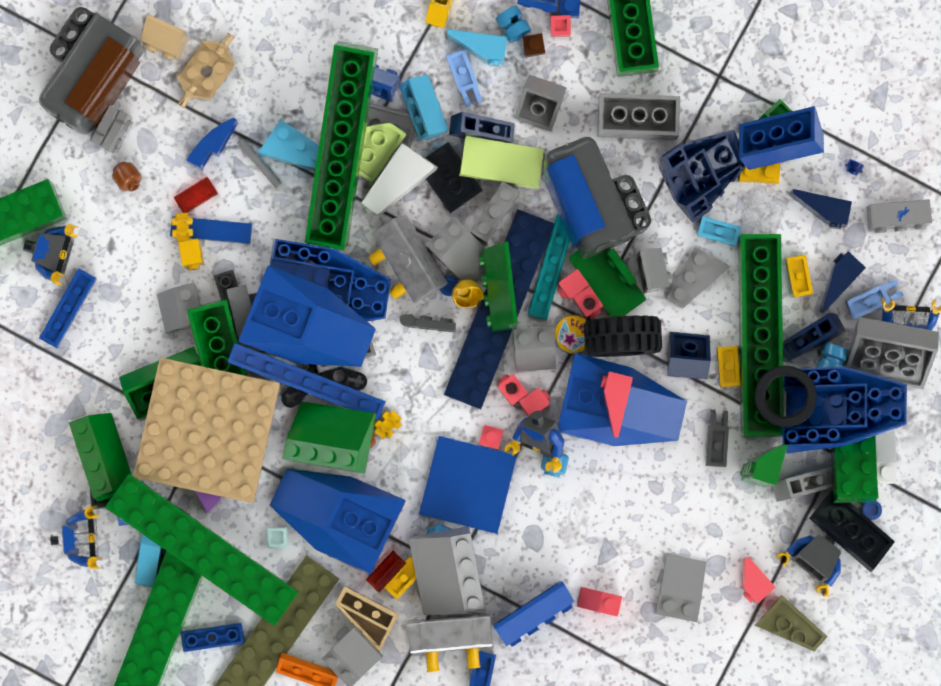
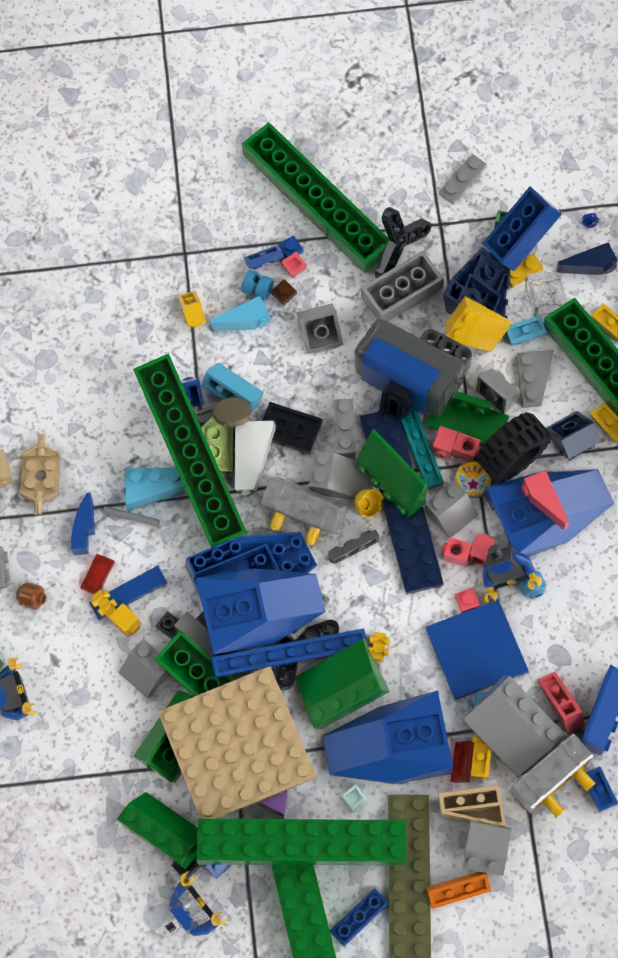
camera: 25 degrees left, 15 degrees down
blue plate [39,268,97,349] -> none
medium azure slope [135,534,163,587] -> none
blue tile [439,276,458,296] -> none
light blue hinge [446,49,482,108] -> none
dark blue slope [449,112,515,143] -> none
yellowish green tile [459,136,544,189] -> none
none -> dark tan tile [213,397,252,427]
none -> black piece [375,207,431,278]
none -> black window [378,380,413,421]
none -> light grey plate [439,154,487,205]
none -> yellow slope [444,296,512,352]
none -> coral slope [537,672,585,735]

